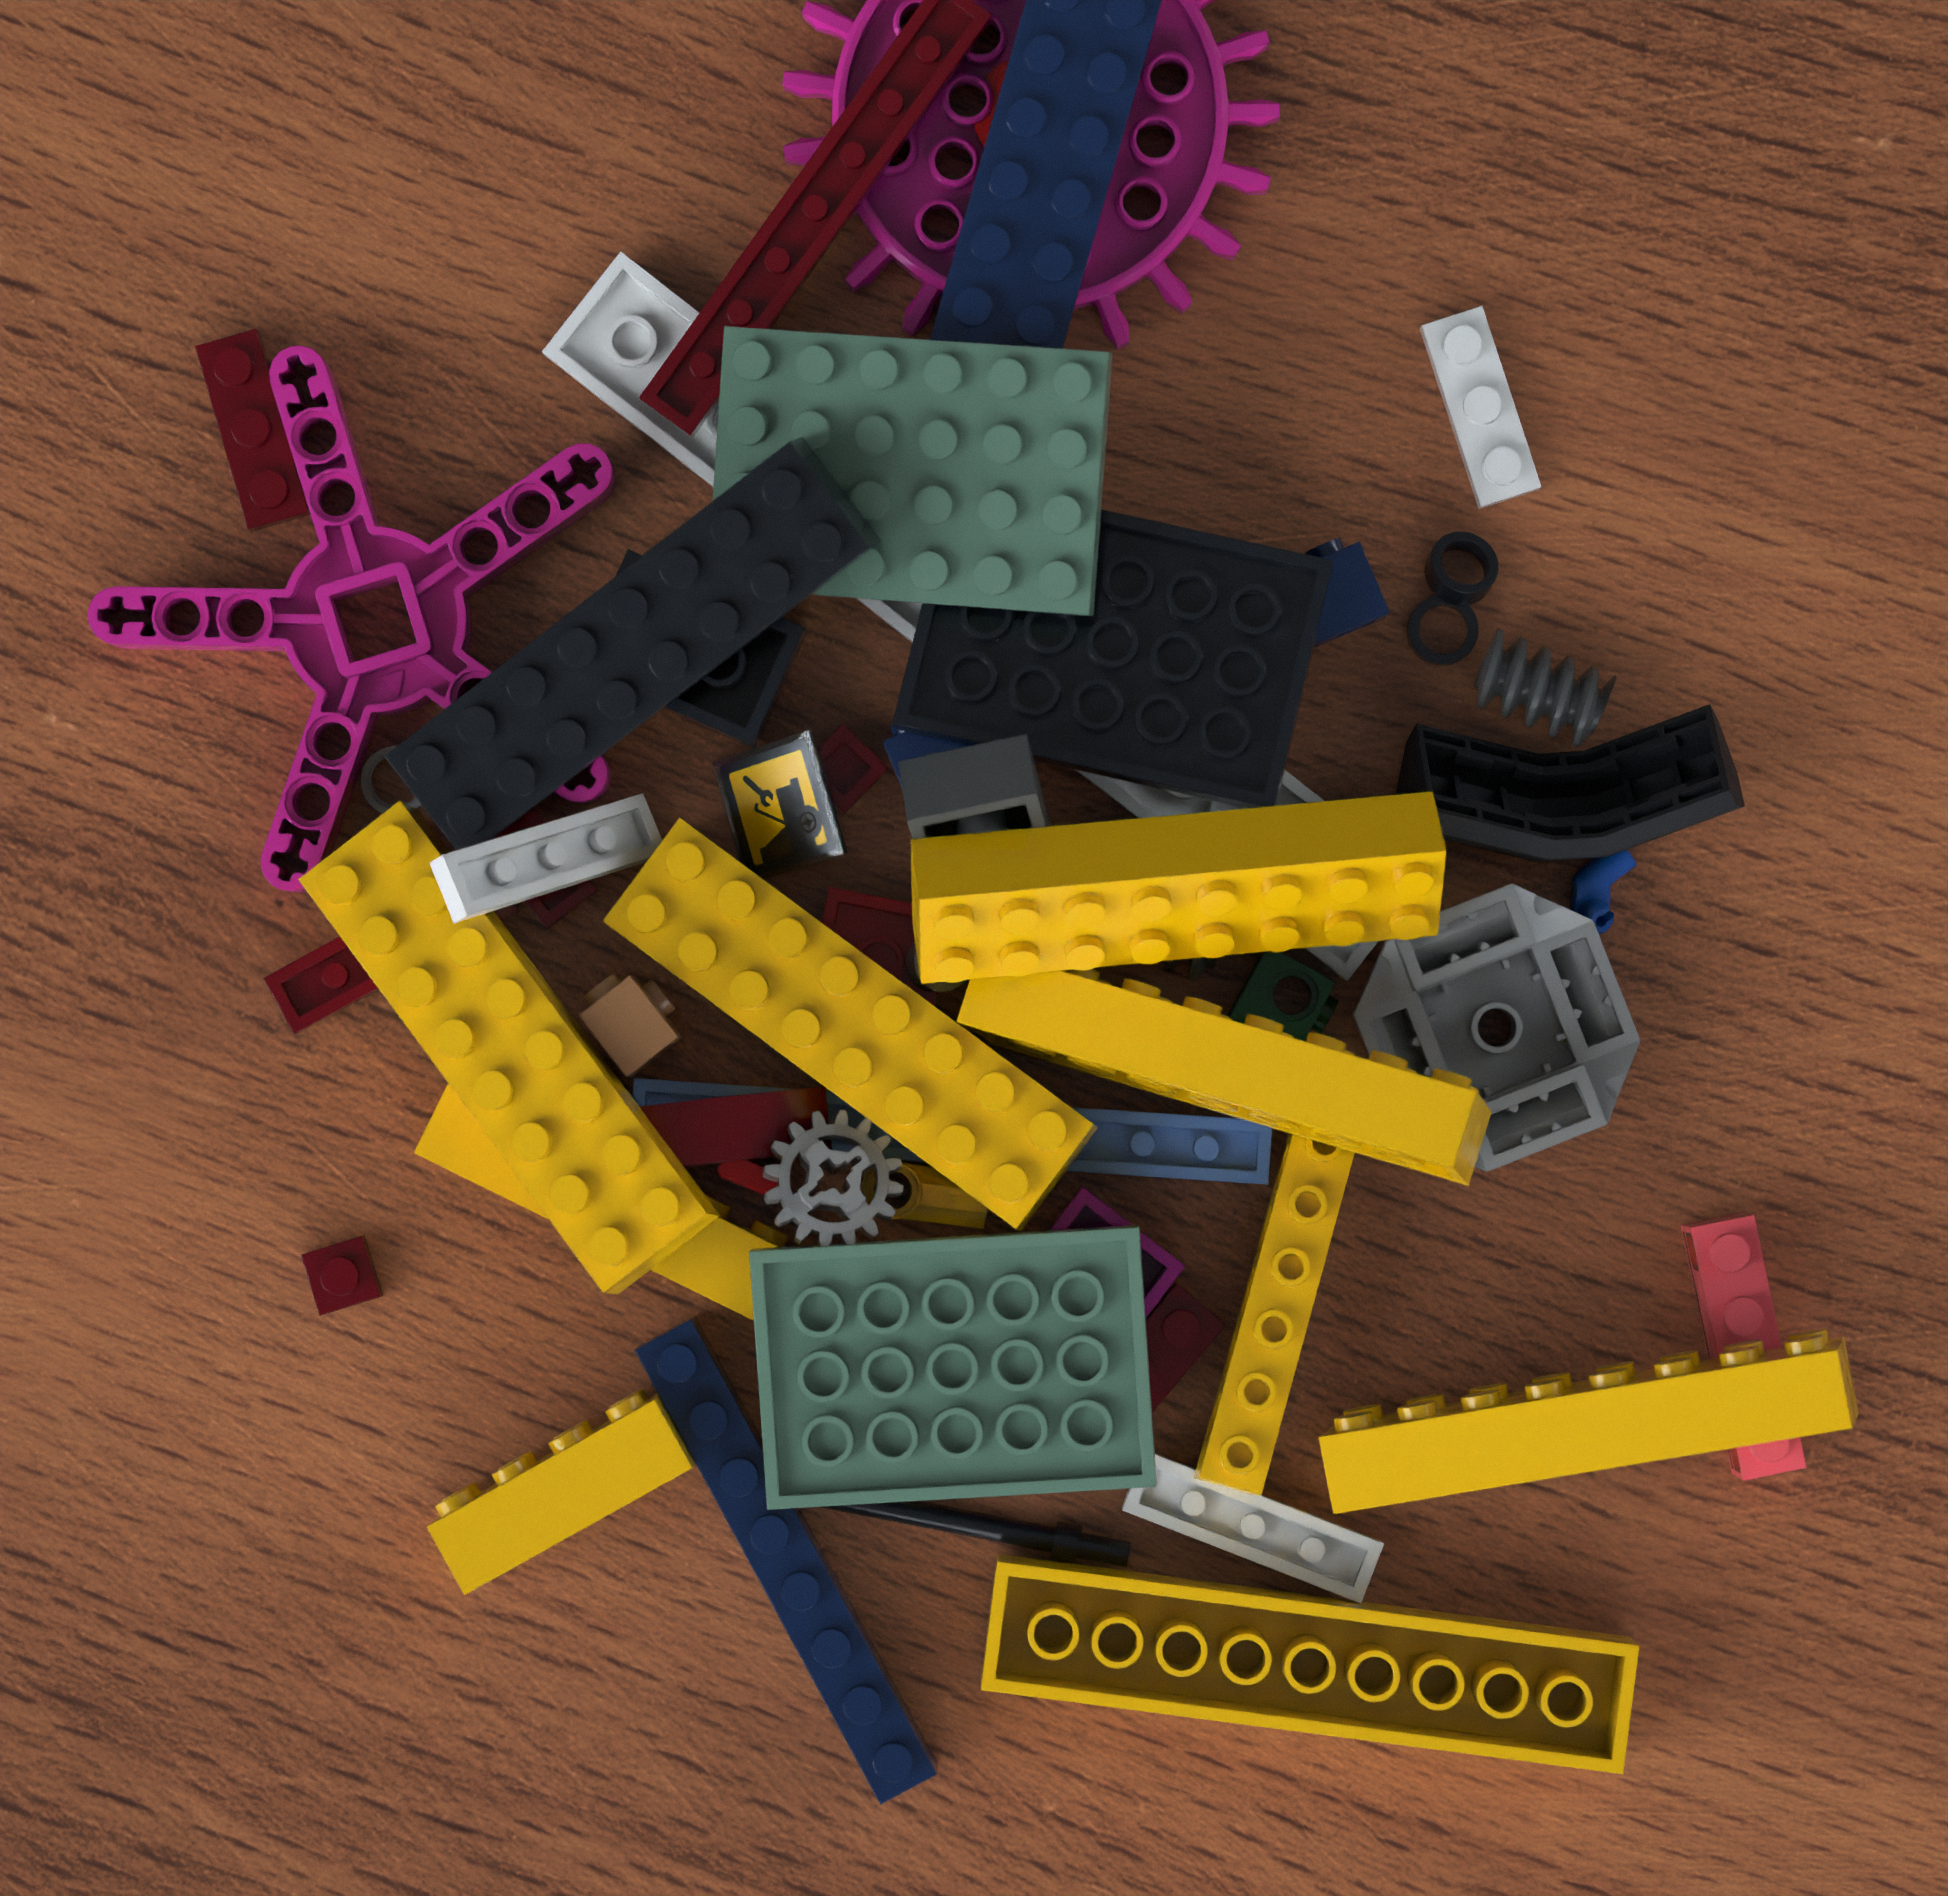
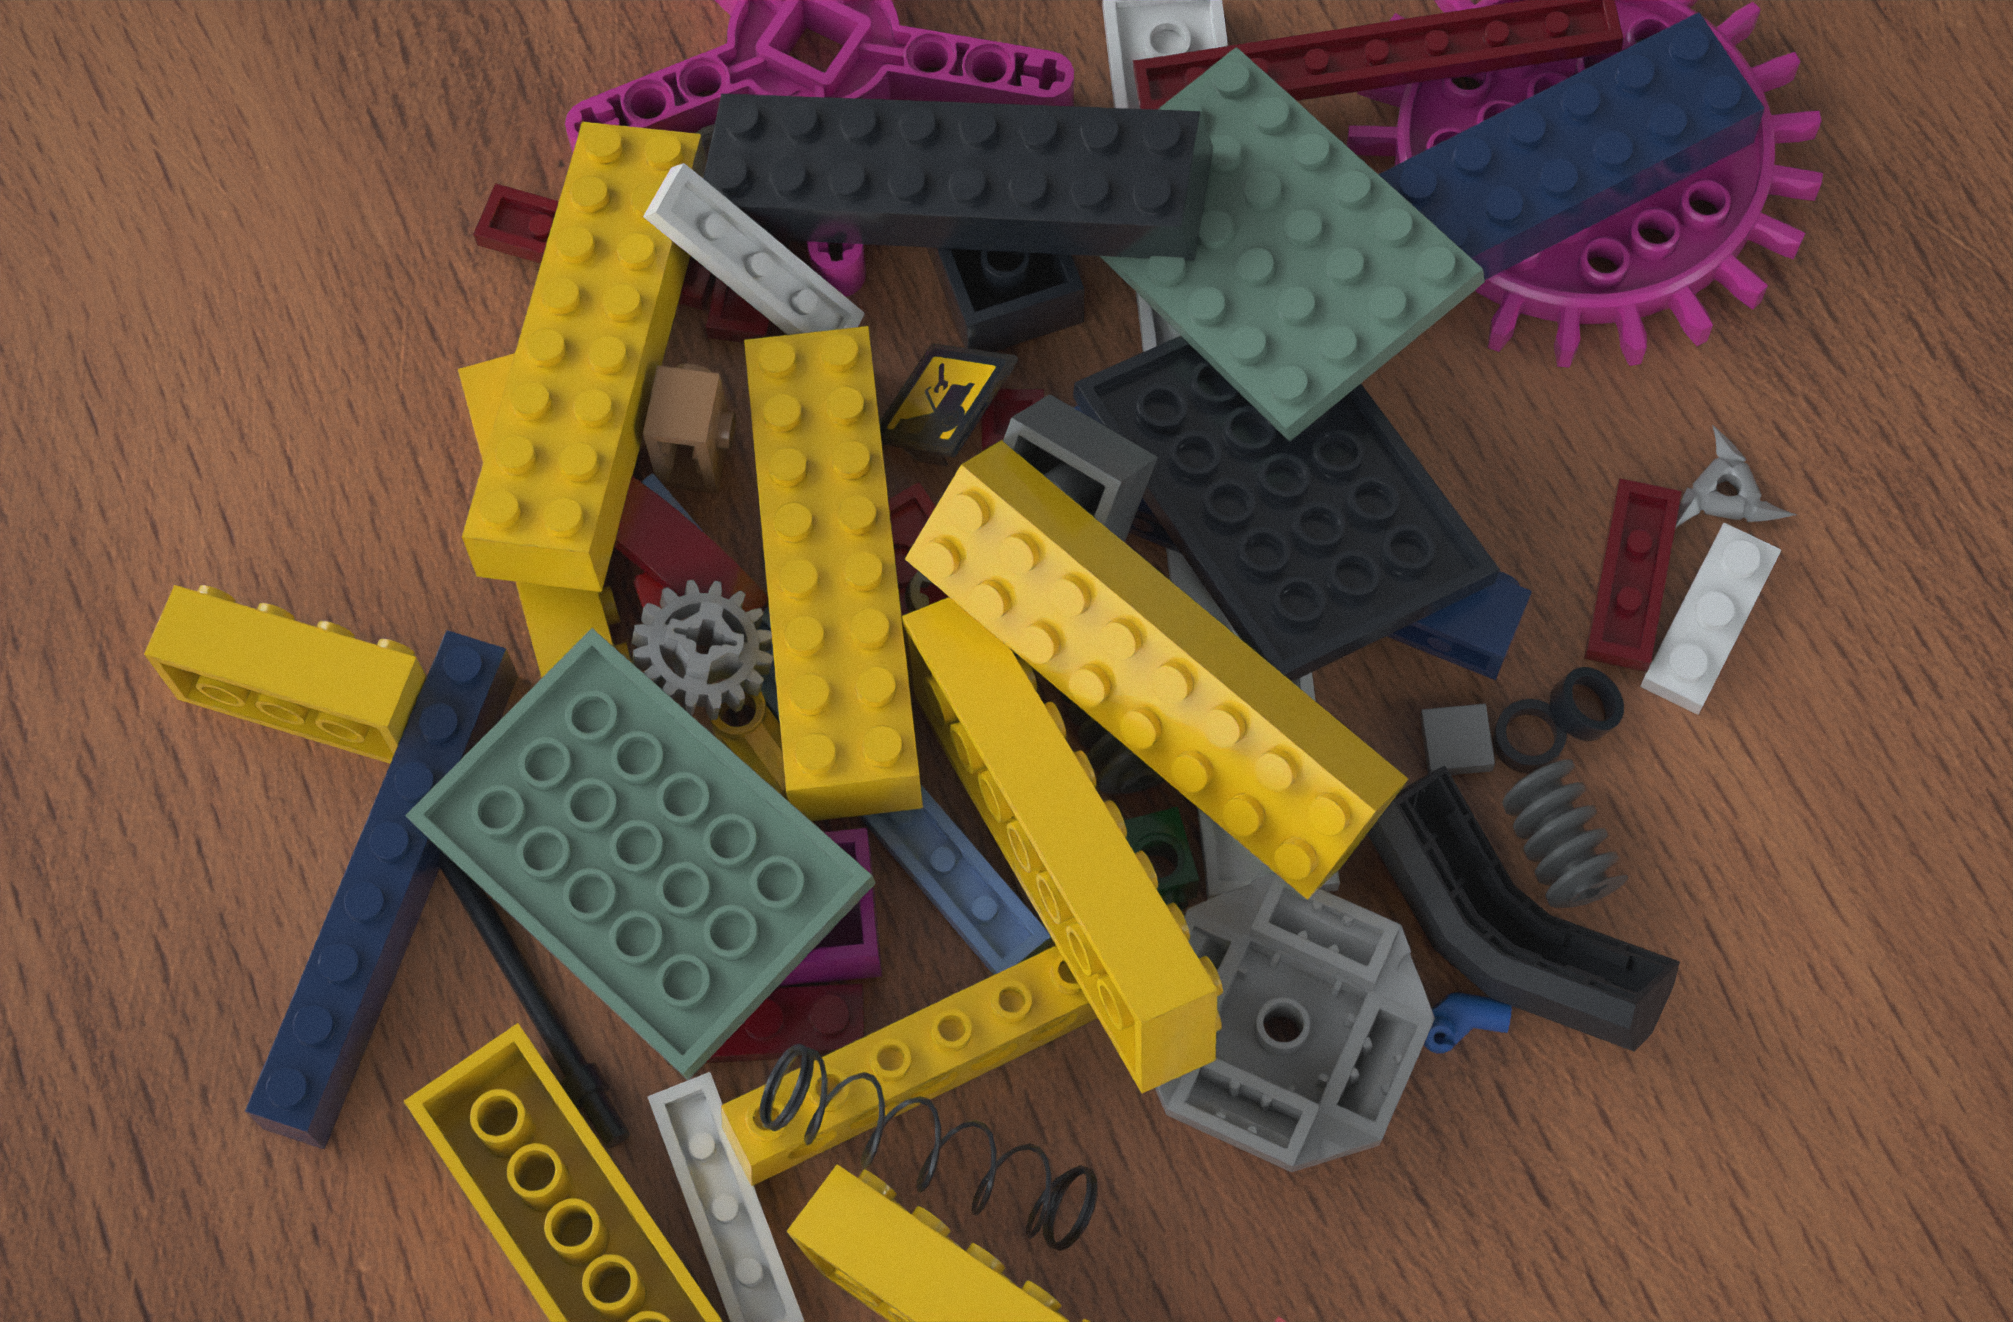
camera: 50 degrees right, 20 degrees down
dark red plate [301,1235,383,1316] -> none
none -> black piece [760,1043,1098,1251]
none -> light grey tile [1420,704,1495,775]
none -> dark red plate [1584,478,1682,672]
none -> light grey piece [1675,425,1797,529]

